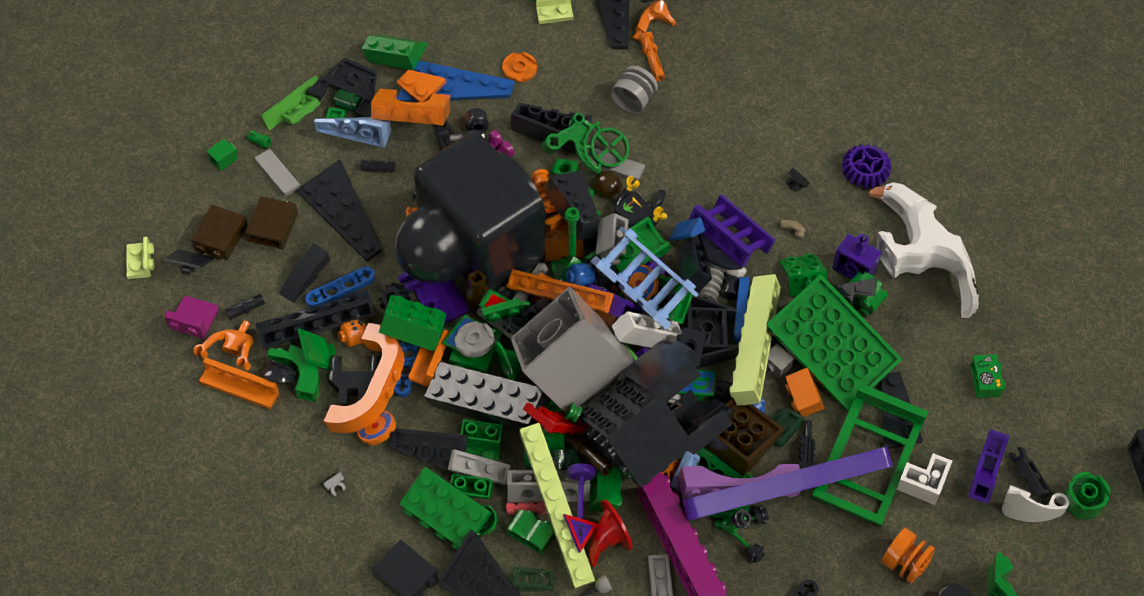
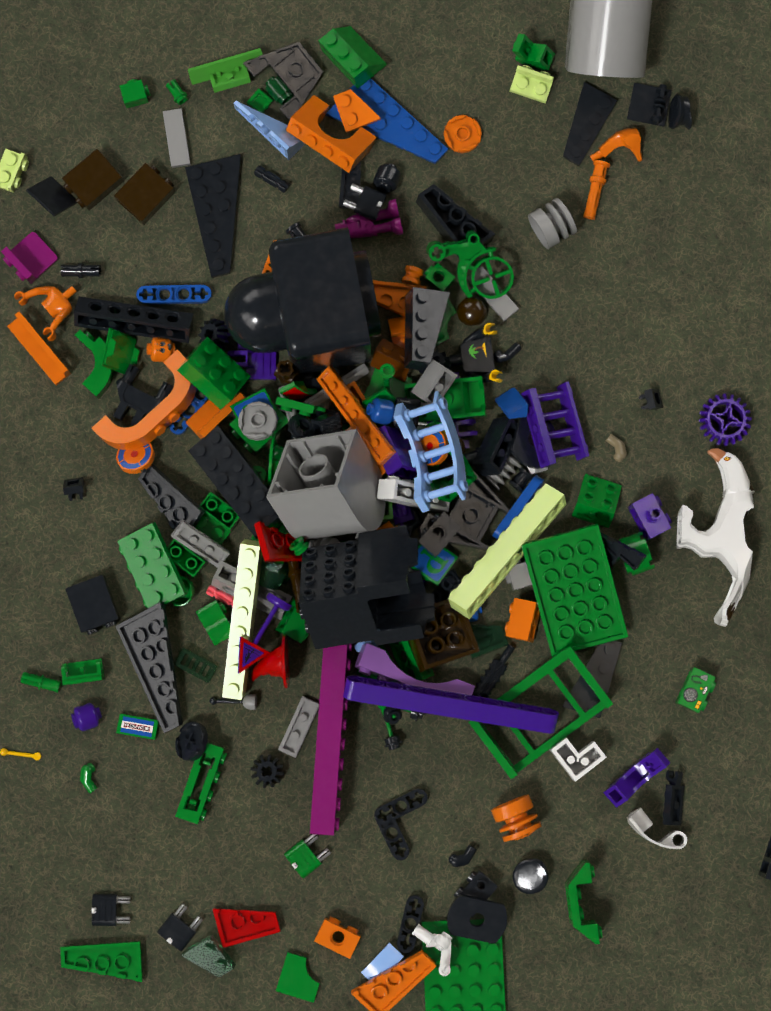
camera: 30 degrees right, 25 degrees up
black piece [261,359,296,384] -> none
black slope [279,243,330,303] -> none
green brick [1064,472,1110,520] -> none

